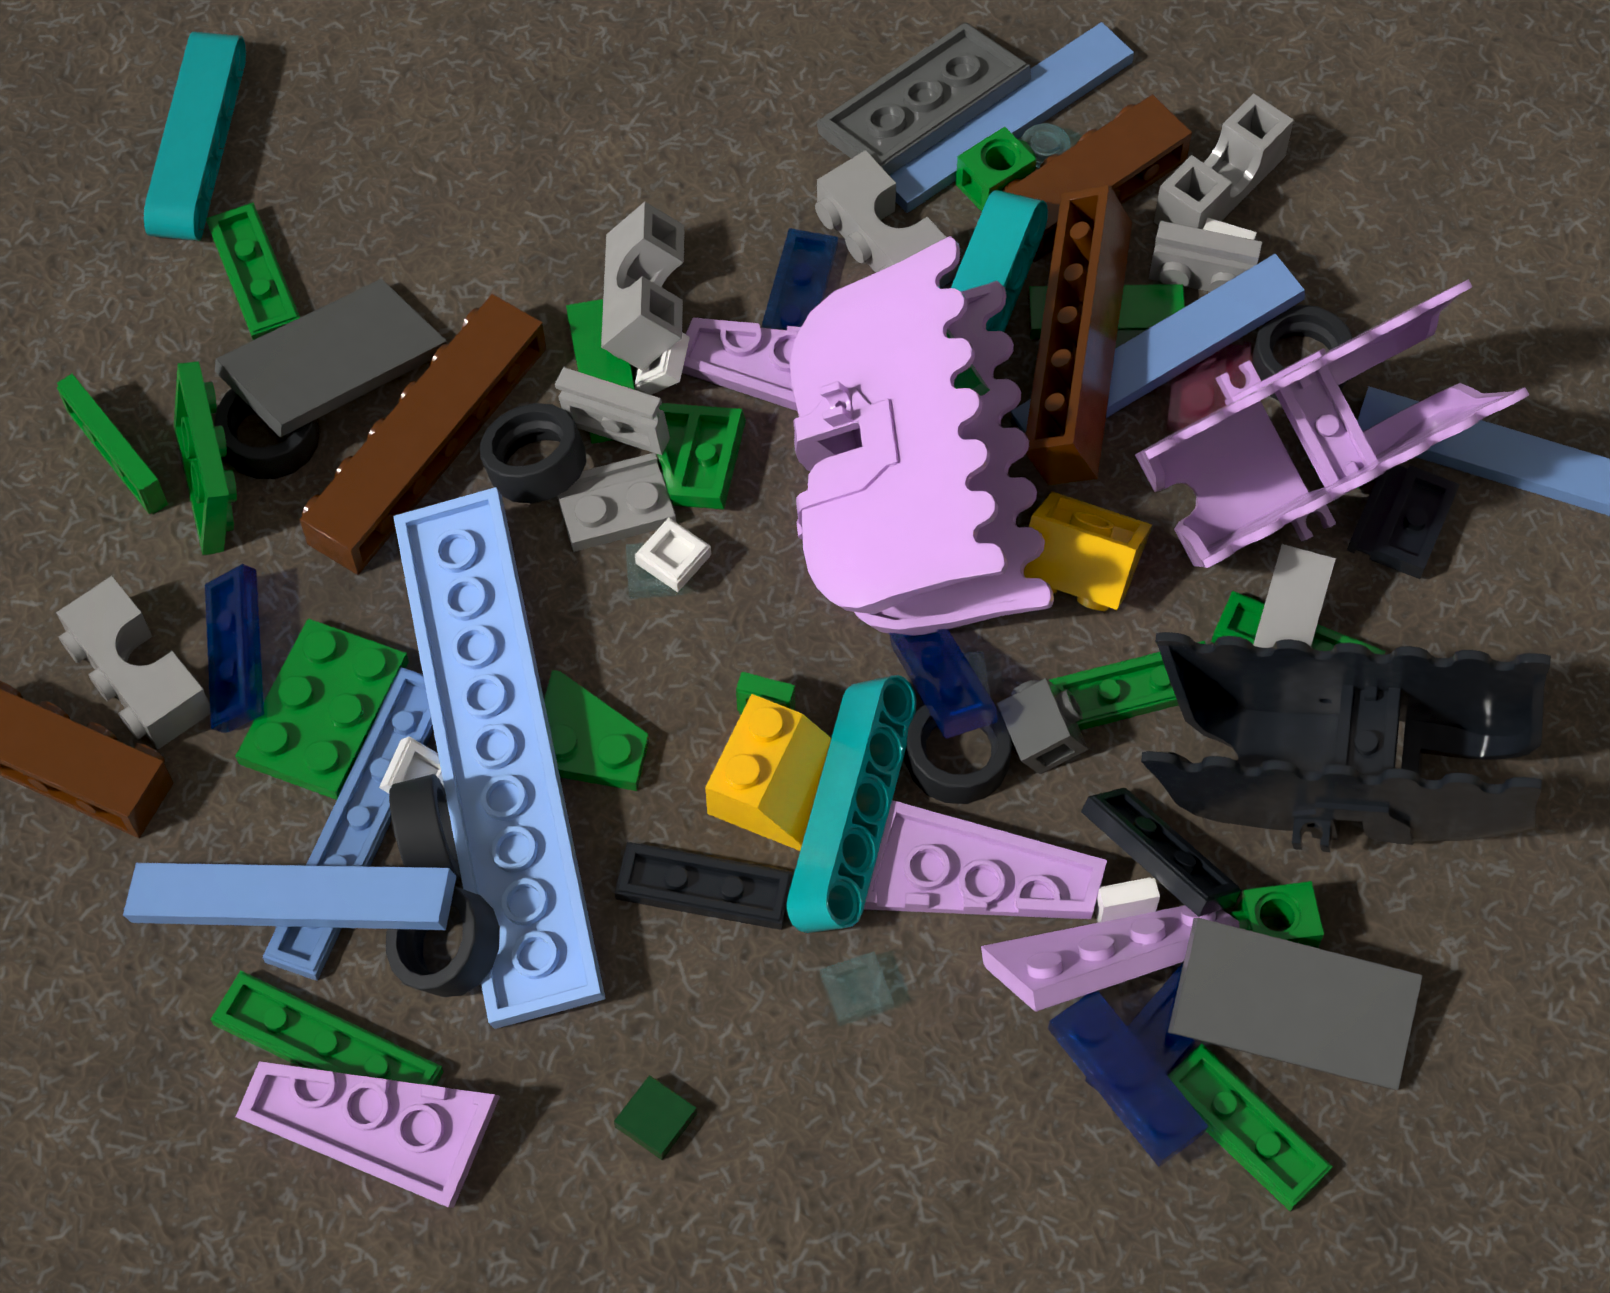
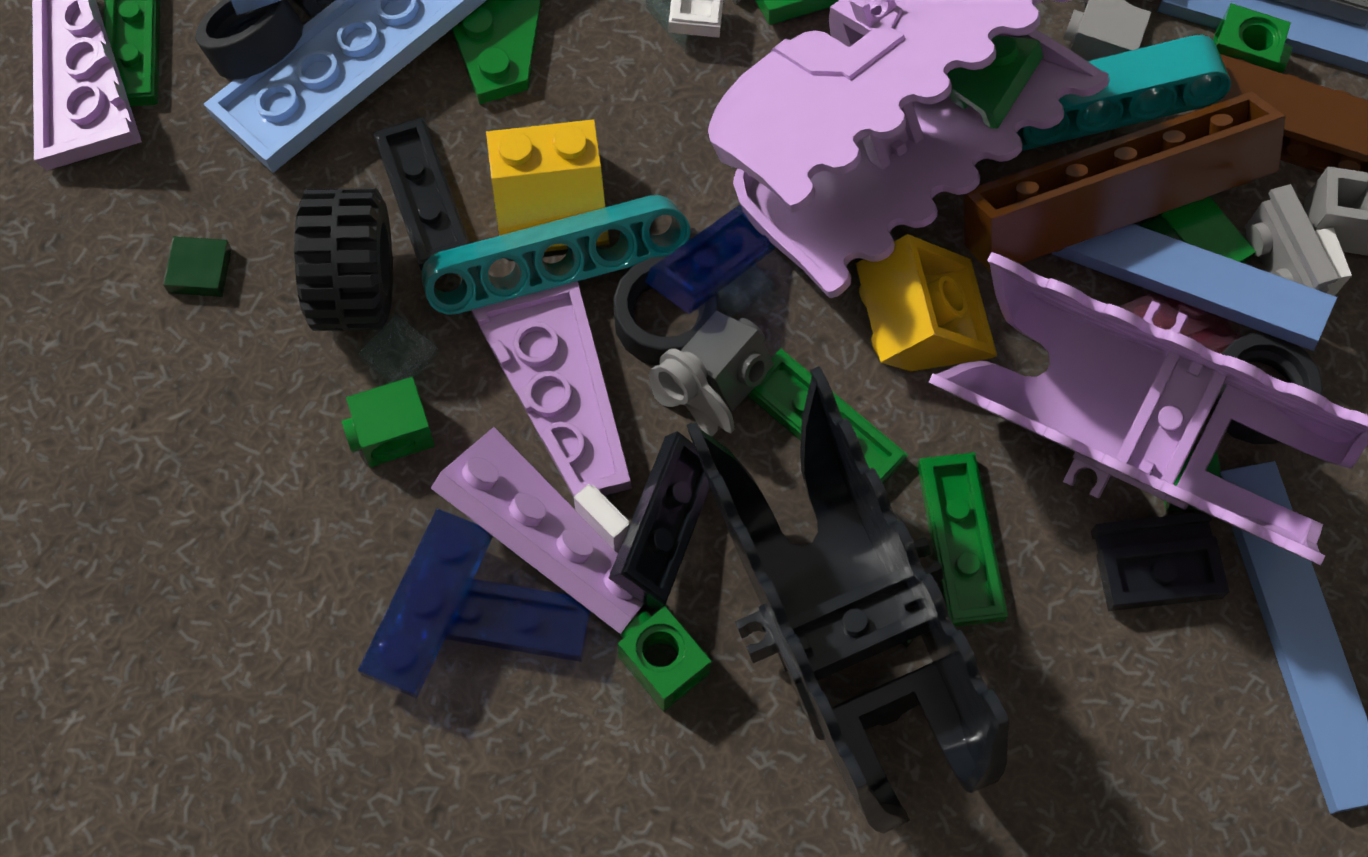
camera: 55 degrees right, 5 degrees up
green tile [736,672,795,715] -> none
clear light blue plate [1021,123,1071,169] -> none
green tile [1160,1043,1333,1212] -> none
dark grey tile [1168,918,1423,1090] -> none
light grey tile [1253,544,1336,648] -> none
none -> black tyre [294,188,393,331]
none -> green brick [341,376,435,467]
none -> light grey plate [649,349,735,436]

